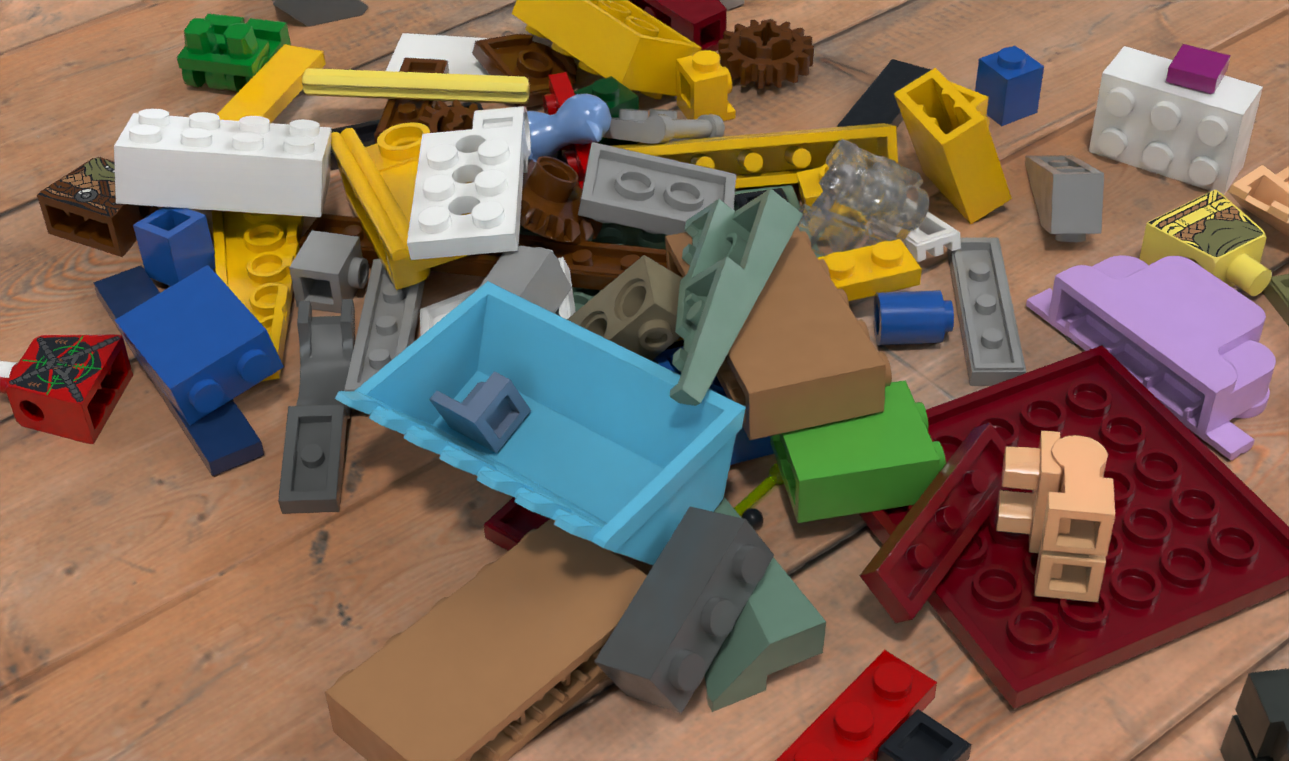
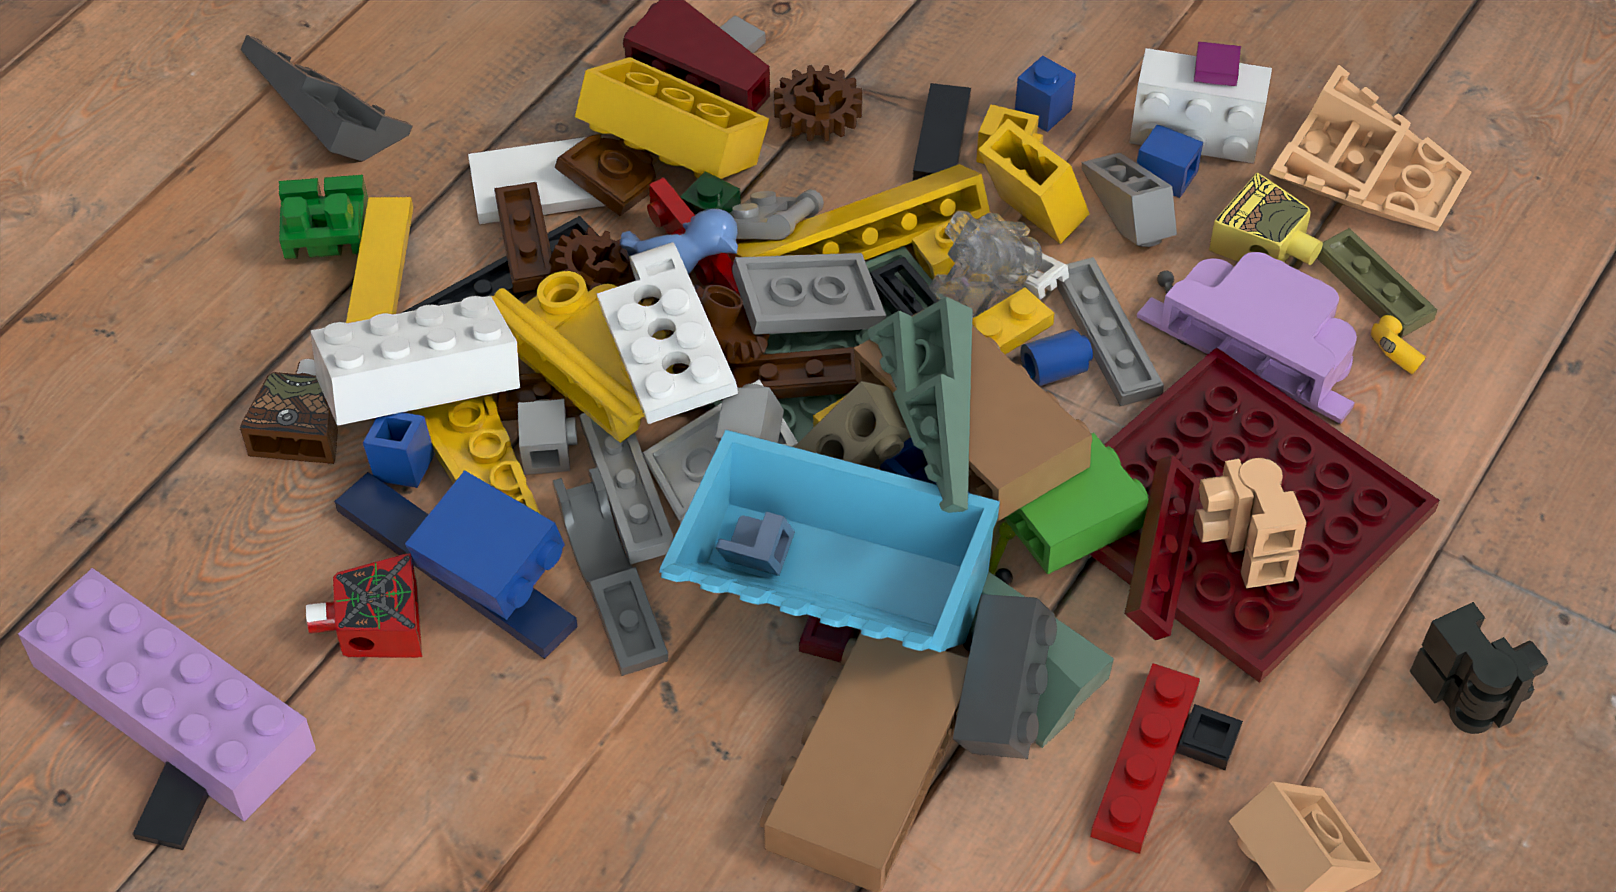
camera: 20 degrees left, 10 degrees up
light yellow axle [302,68,530,104] -> none
yellow brick [676,50,736,121] -> none
none -> blue panel [1137,125,1203,198]

